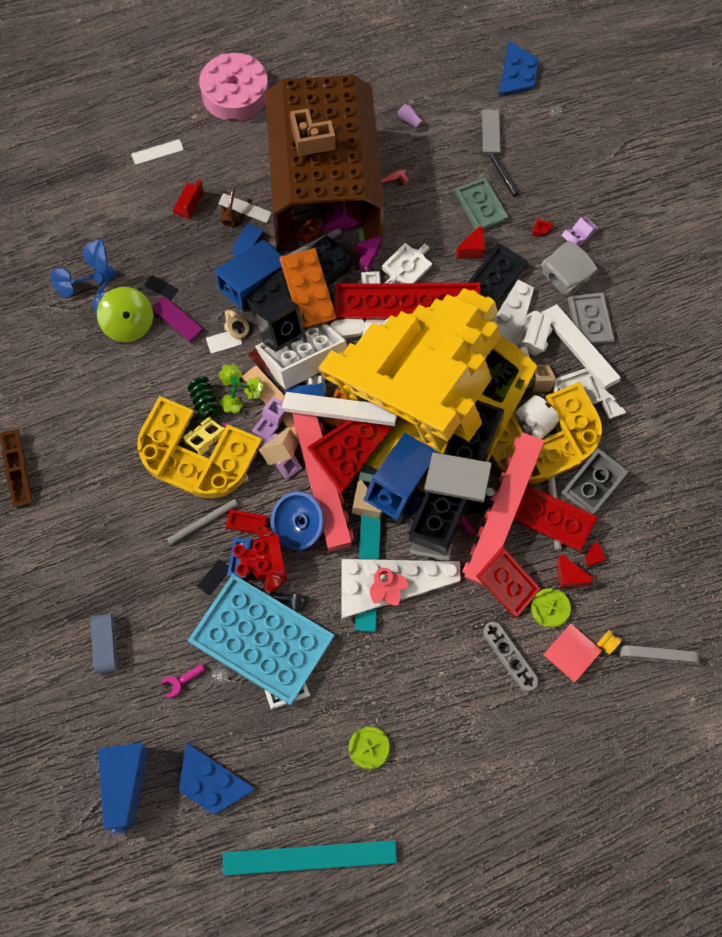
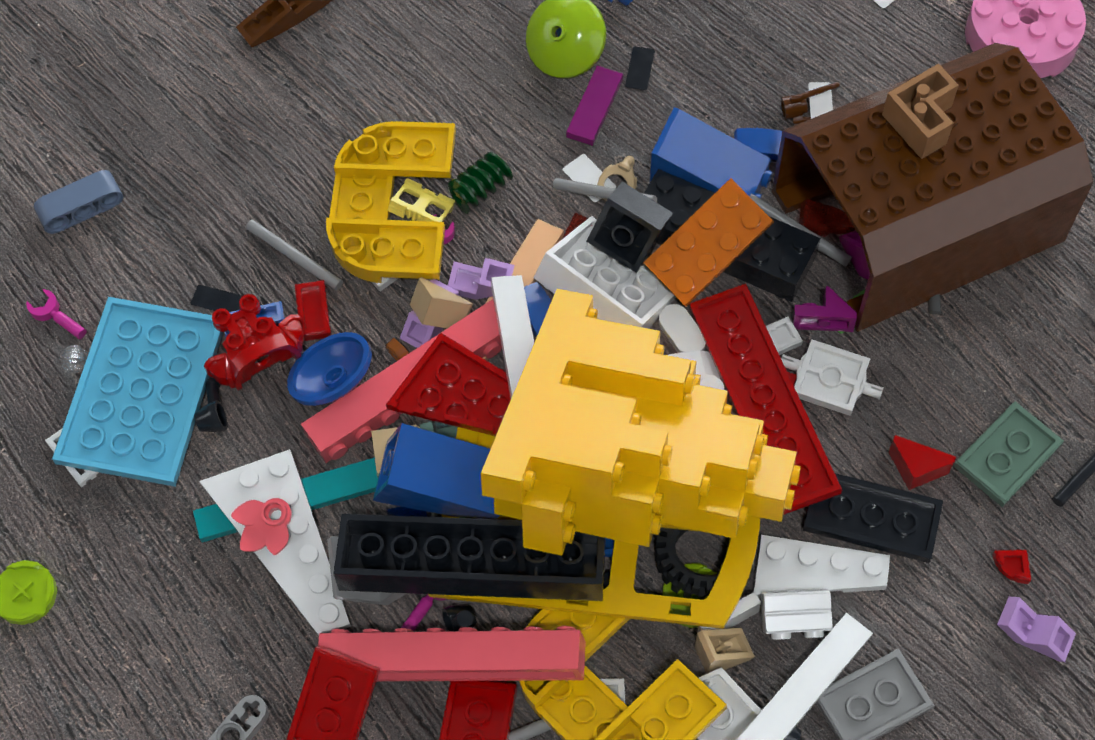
camera: 75 degrees right, 5 degrees down
red panel [173,180,204,219] -> none
lime plant [218,364,264,413] -> none
coral bar [382,170,409,184] -> none
light grey tile [424,452,491,502] -> none
white brick [513,396,559,439] -> none
light grey piece [541,240,599,296] -> none
none -> dark orange tile [385,338,409,361]
none -> light grey bar [553,178,657,203]

